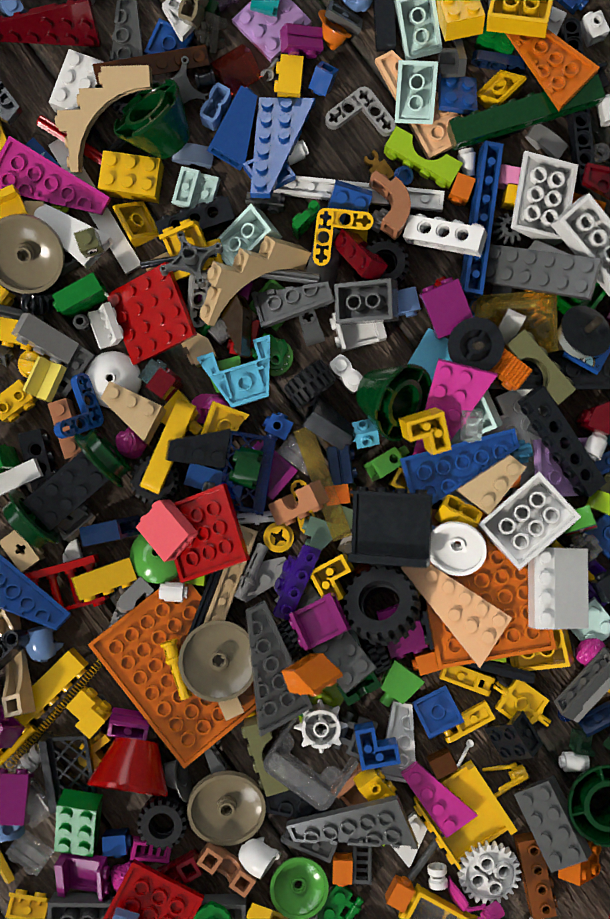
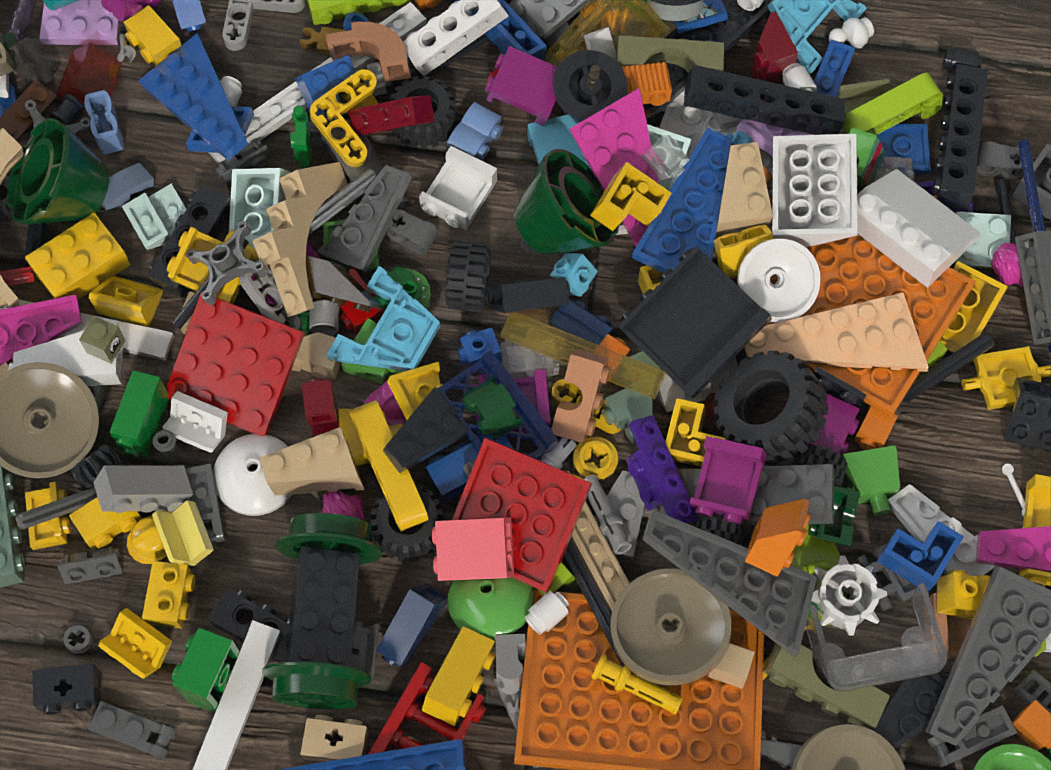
camera: 45 degrees left, 20 degrees down
nougat arch [48,398,81,460] -> none
blue beam [54,373,104,439] -> none
white tile [63,539,83,563] -> none
clear light blue brick [138,359,167,384] -> none
blue slope [207,86,257,171] -> none
white brick [329,354,363,394] -> none
dark grey brick [334,278,399,325] -> none
bright green torso [363,445,410,481] -> none
blue plate [411,685,464,739] -> none
reddish brown panel [426,747,458,780] -> none
yellow plate [439,665,496,697] -> none
yellow plate [444,700,496,743] -> none

